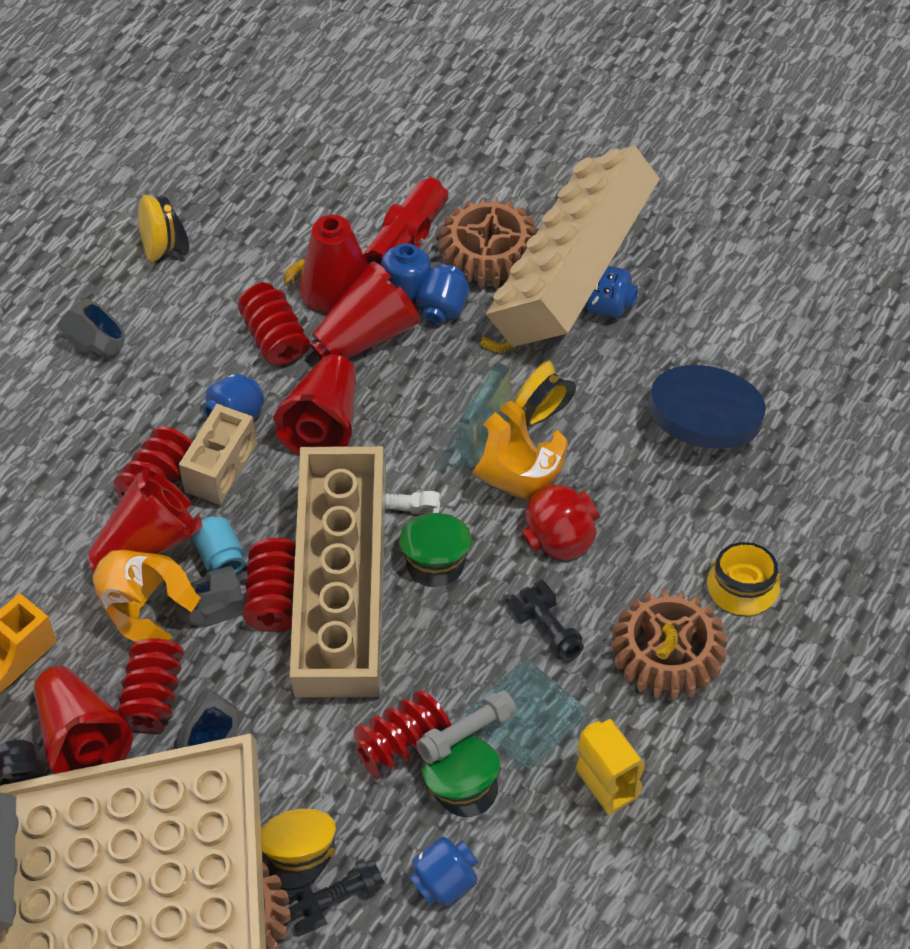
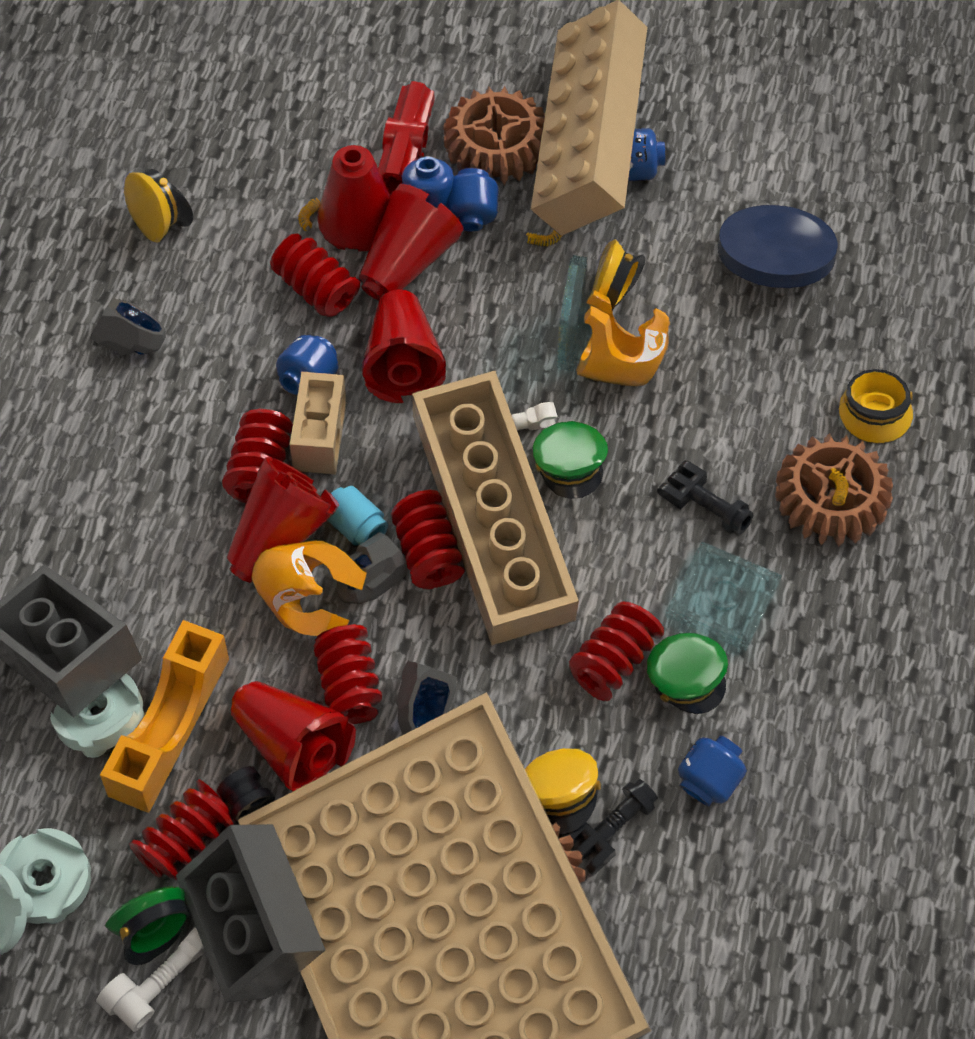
camera: 20 degrees left, 5 degrees up
light grey bar [416,690,516,764] -> none
red plant [521,484,600,560] -> none
yellow brick [576,719,645,815] -> none

